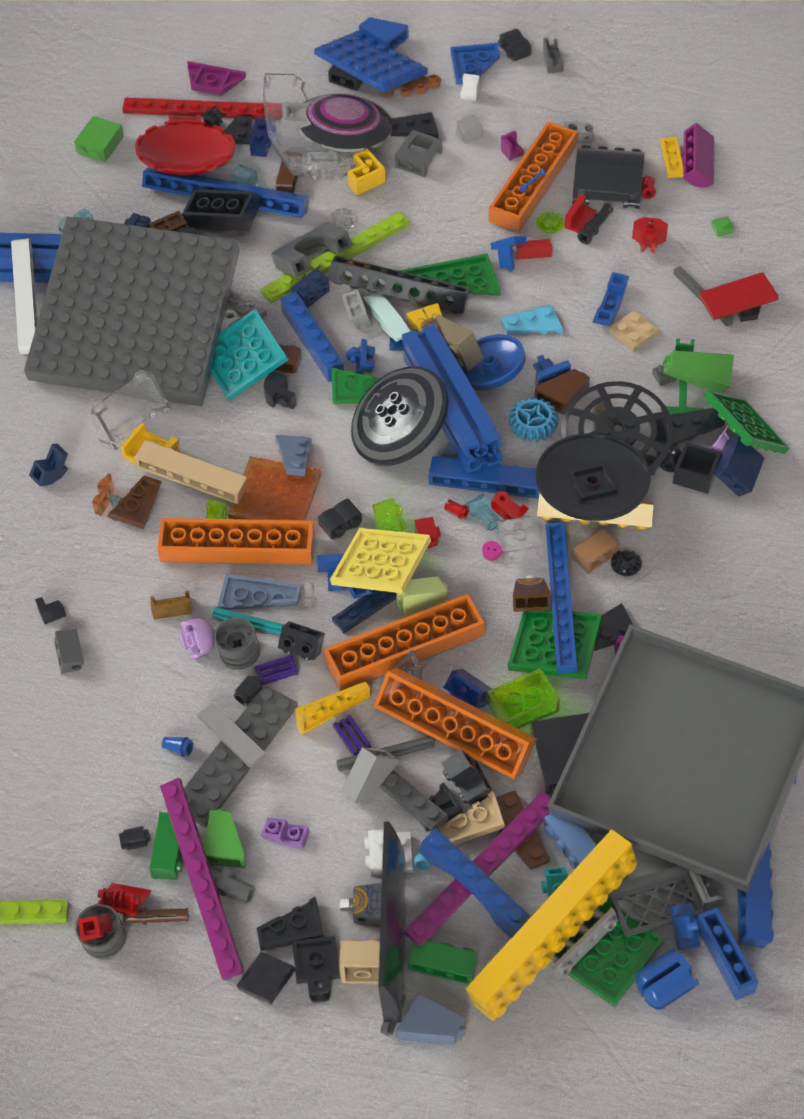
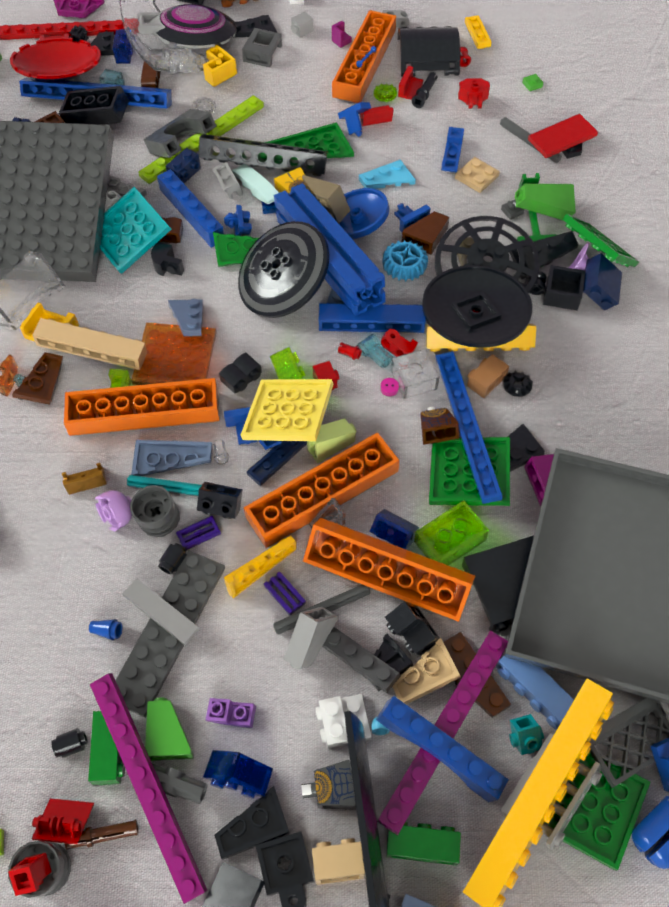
camera: 10 degrees left, 5 degrees up
magenta brick [683,123,714,187] -> none
none -> clear blue brick [203,750,273,799]

